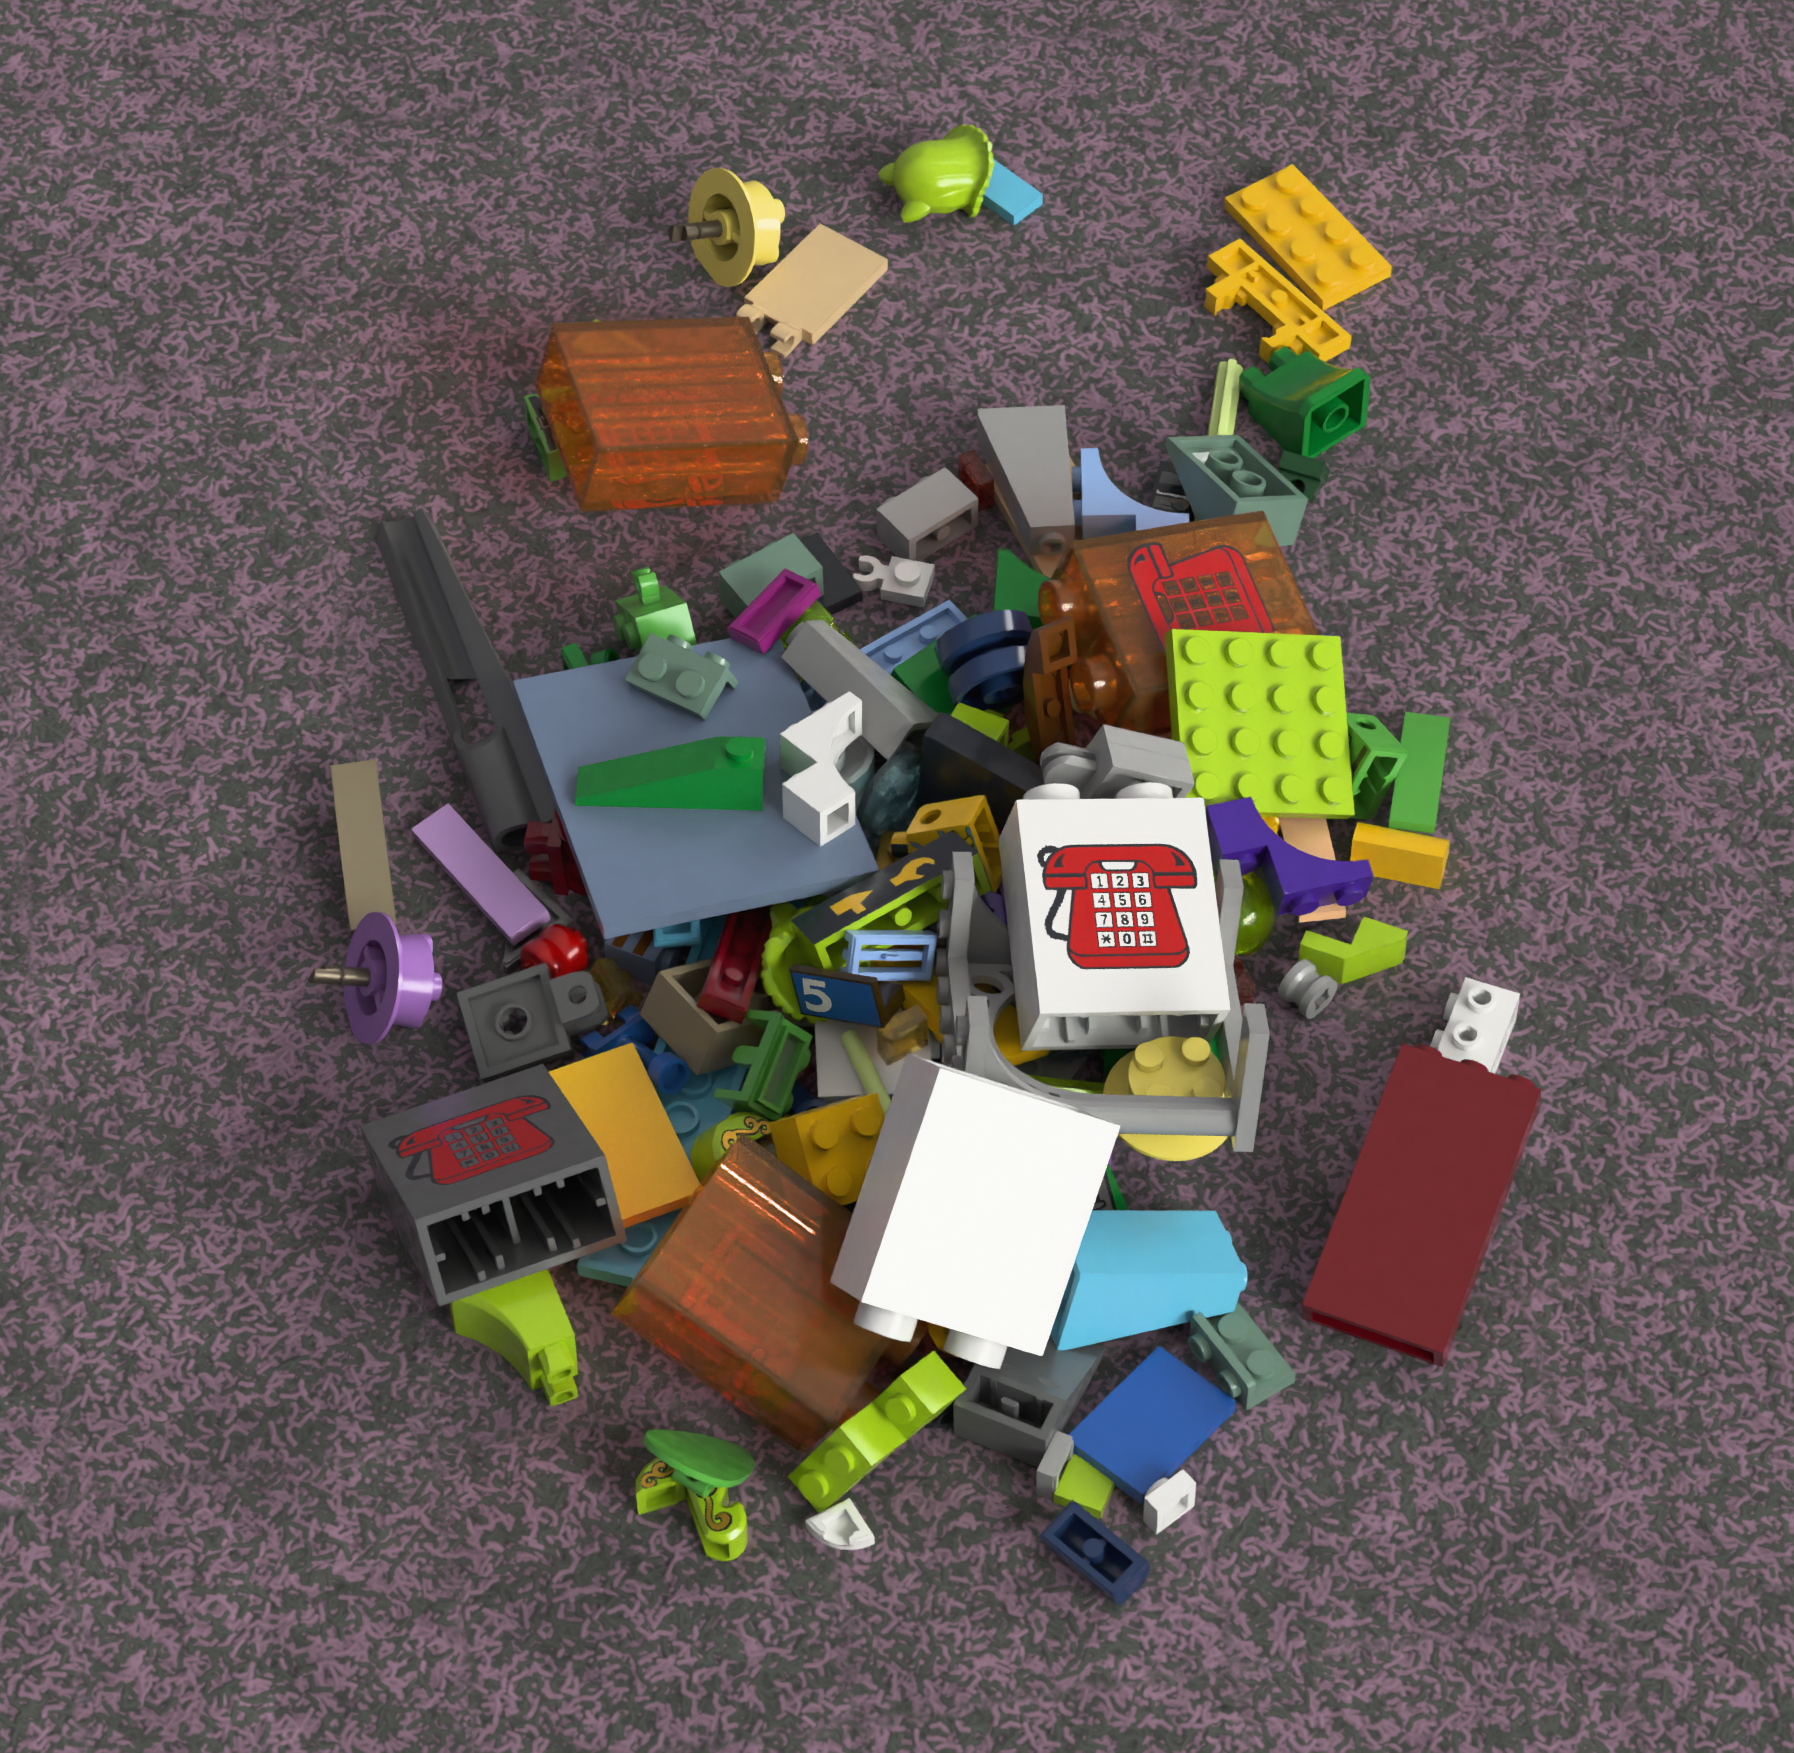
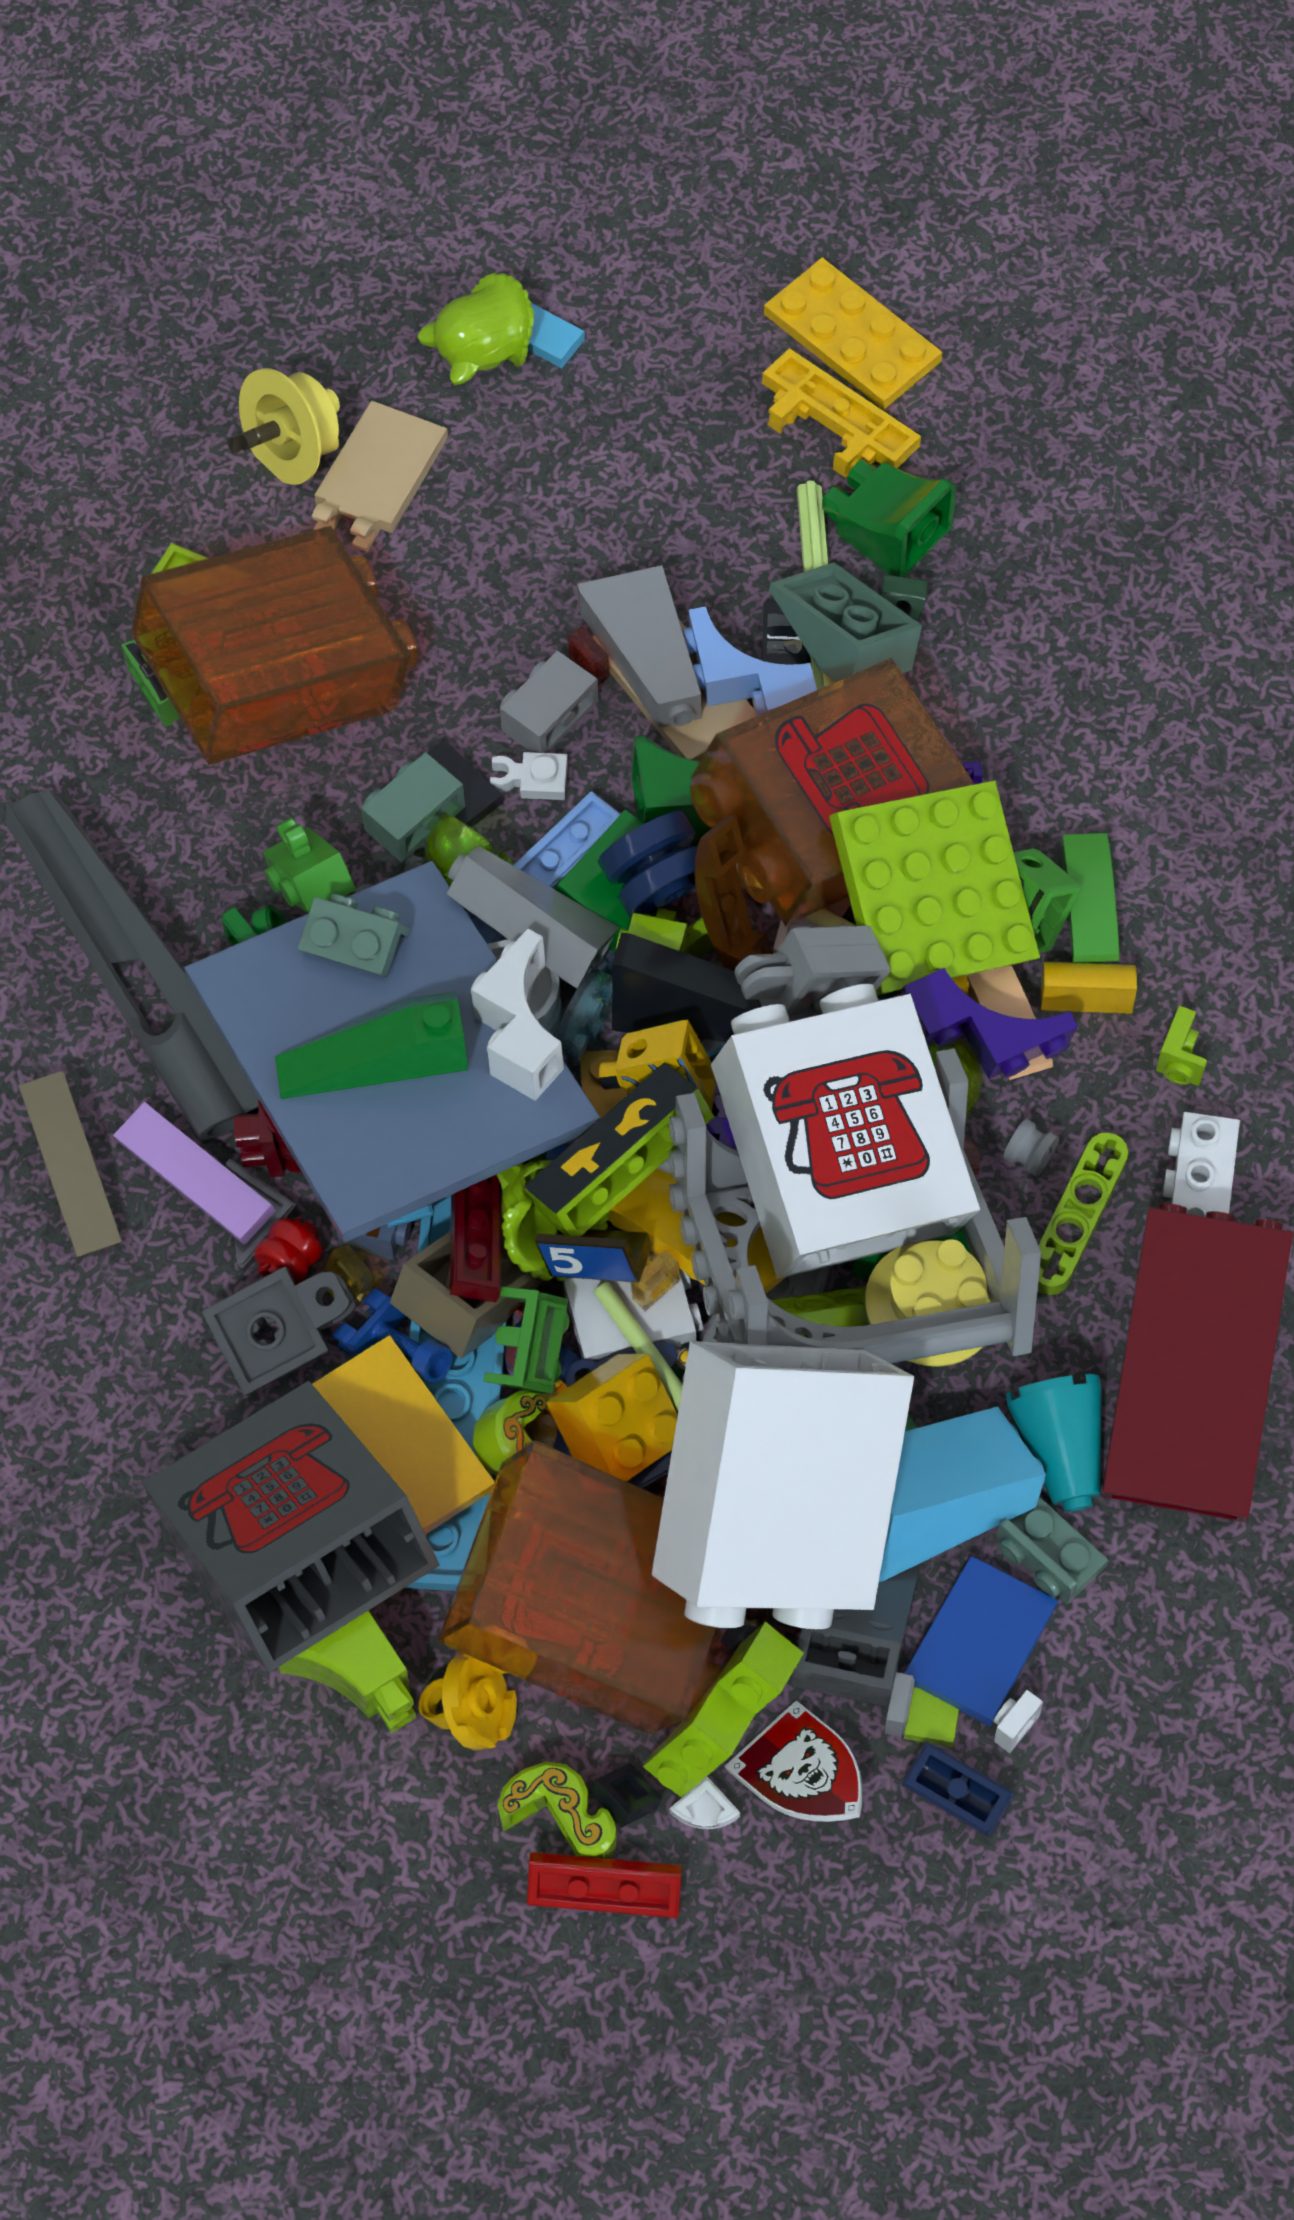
camera: 10 degrees left, 10 degrees up
medium lavender piece [308,912,442,1044] -> none
bright green shield [643,1430,755,1498] -> none
magenta tile [727,568,821,655] -> none
light blue tile [840,930,938,981] -> none
lime slope [1298,917,1408,985] -> none
none -> yellow tile [419,1648,517,1751]
none -> red tile [527,1852,682,1918]
none -> black plate [589,1763,663,1828]
none -> shield [725,1700,863,1822]
none -> teal cone [1006,1374,1102,1512]
none -> lime beam [1038,1132,1128,1295]
none -> lime bracket [1156,1006,1207,1086]

